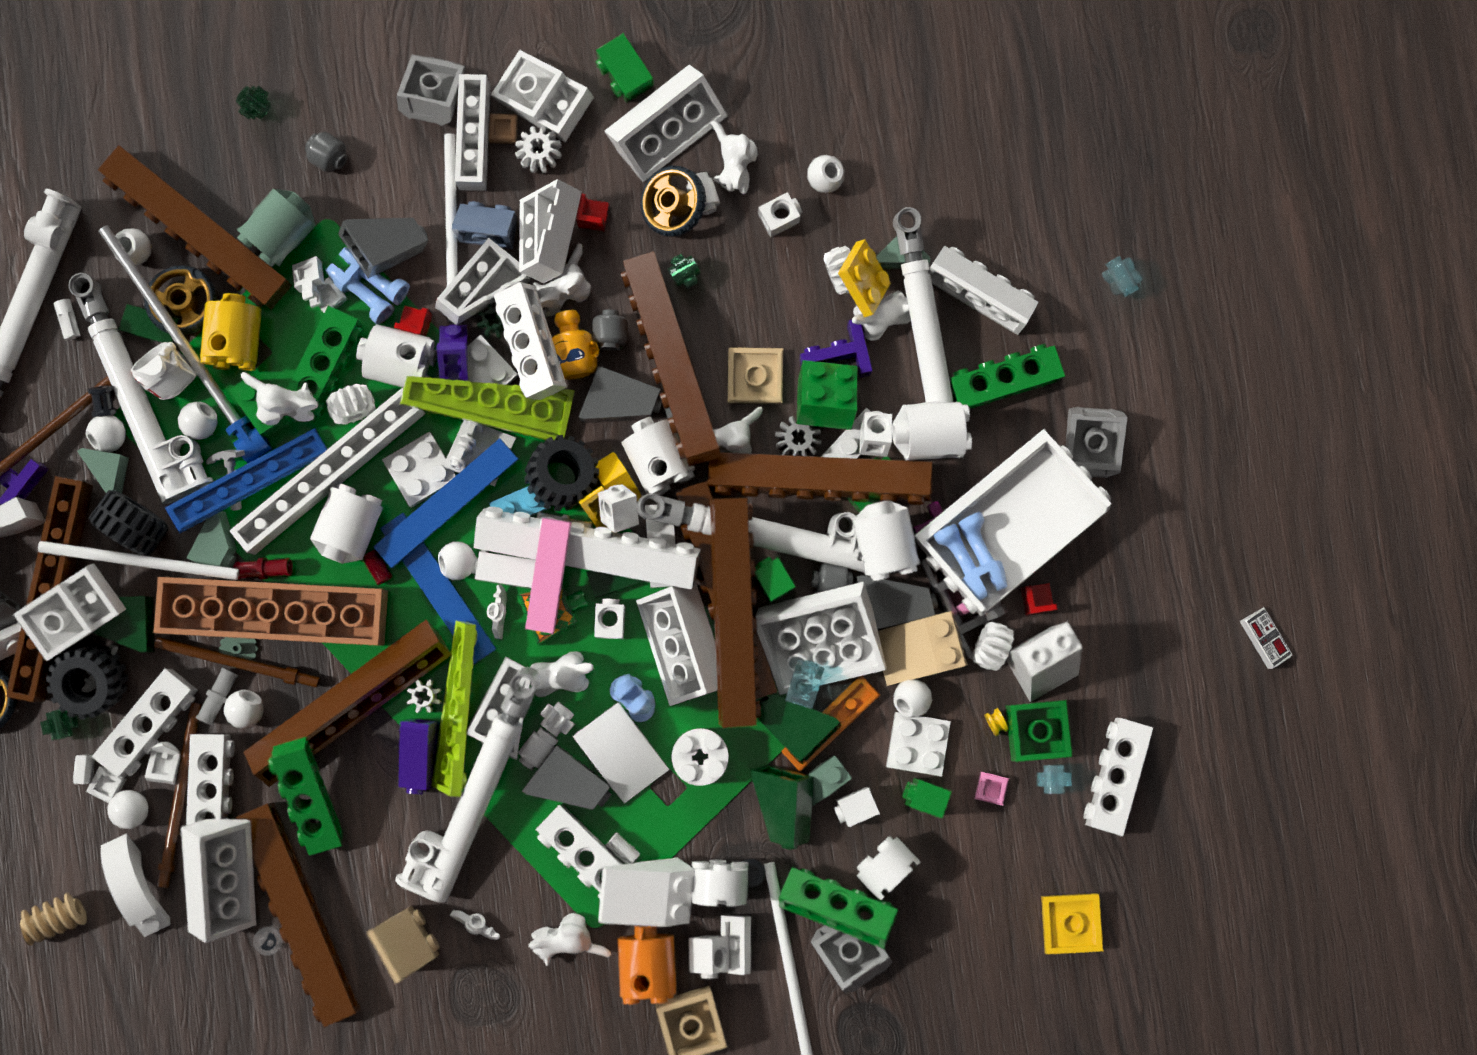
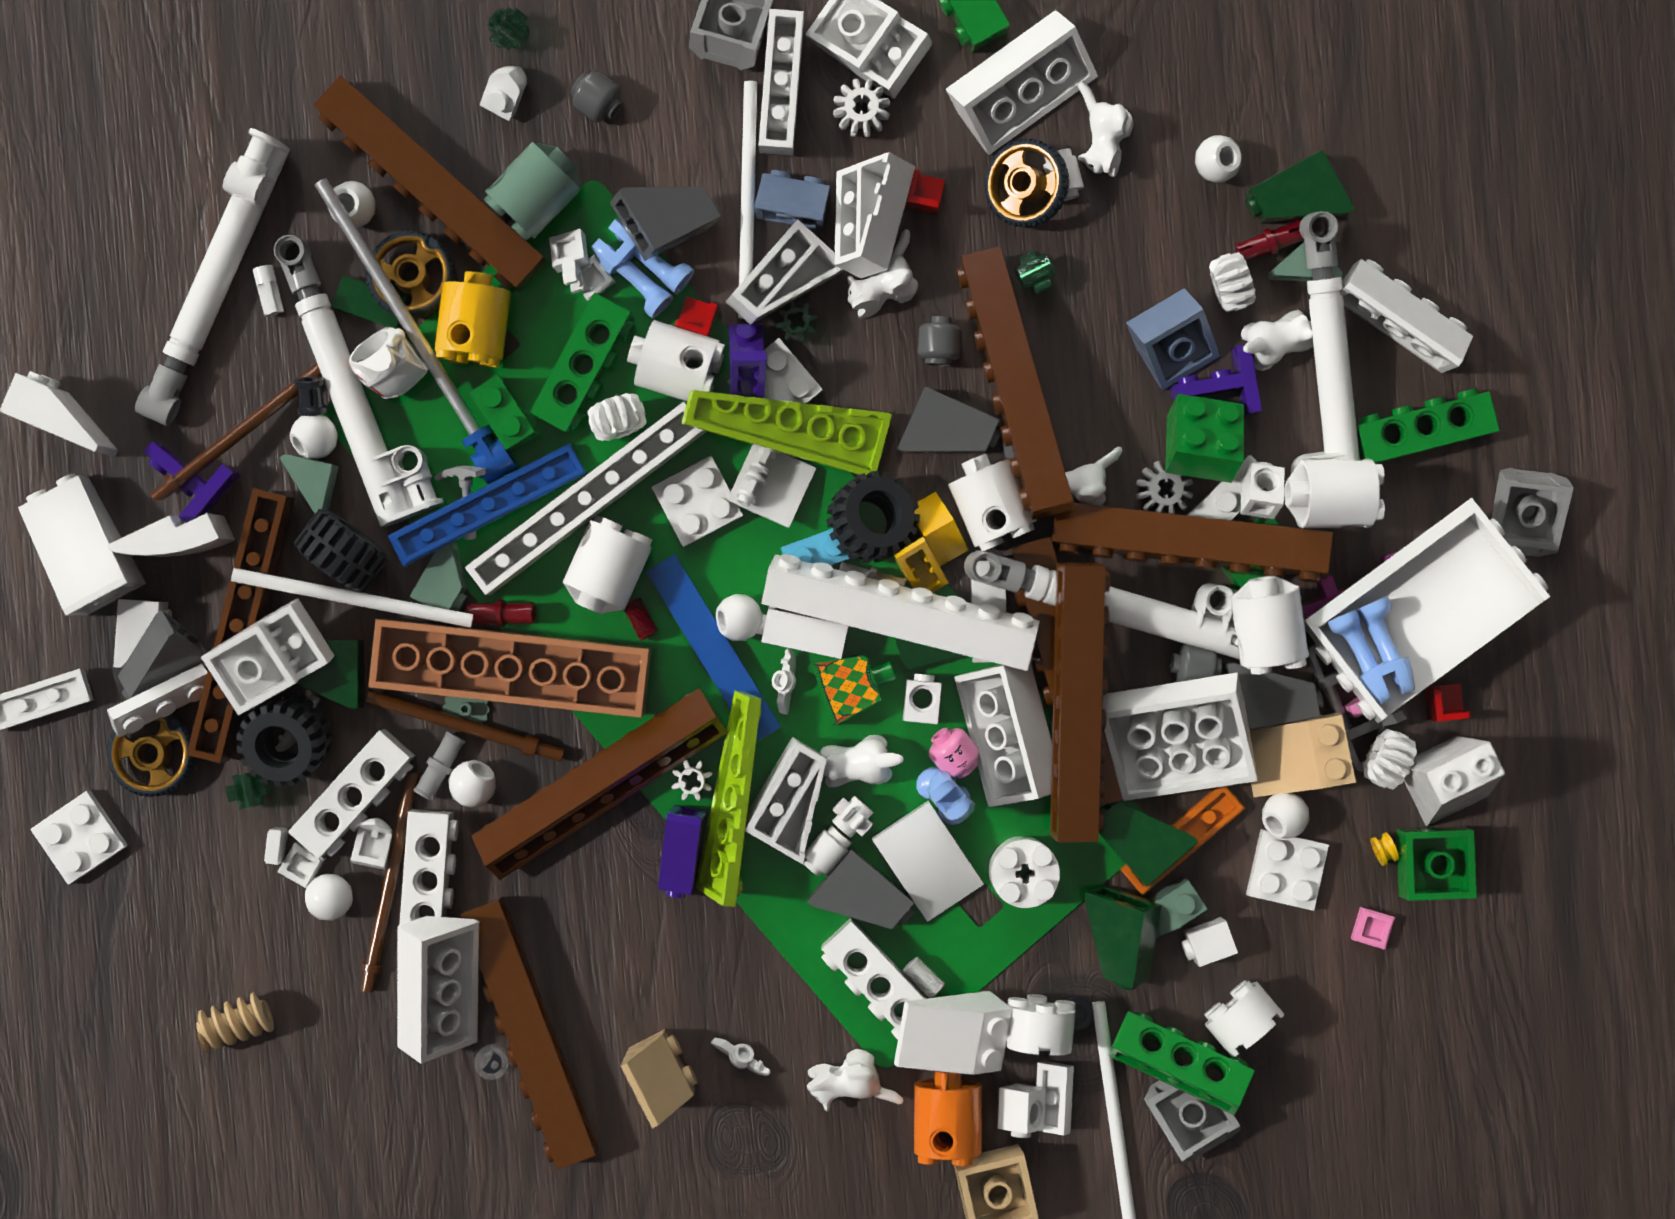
camera: 10 degrees right, 5 degrees up
white arch [101,833,170,937] -> none
white piece [178,402,218,440] -> none
white animal [241,372,318,425] -> none
green brick [268,737,343,856] -> none
blue tile [374,438,519,568] -> none
white piece [395,667,540,903] -> none
medium nougat tile [488,114,518,144] -> none
white brick [494,282,567,400] -> none
bright pink tile [525,517,572,634] -> none
light orange piece [552,310,599,379] -> none
white brick [598,484,639,533] -> none
tan tile [728,348,783,404] -> none
green brick [754,557,795,604] -> none
white brick [758,192,802,237] -> none
clear light blue brick [785,660,824,709] -> none
yellow plate [838,239,891,317] -> none
green brick [902,778,951,818] -> none
clear light blue gear [1037,765,1072,794] -> none
yellow plate [1041,893,1103,954] -> none
white brick [1083,718,1153,836] -> none
clear light blue piece [1102,256,1143,297] -> none
none -> white plate [480,66,527,121]
none -> bright pink head [929,728,979,779]
none -> sand blue slope [1126,288,1220,390]
none -> dark red pin [1234,220,1304,262]
none -> dark green slope [1245,150,1355,224]

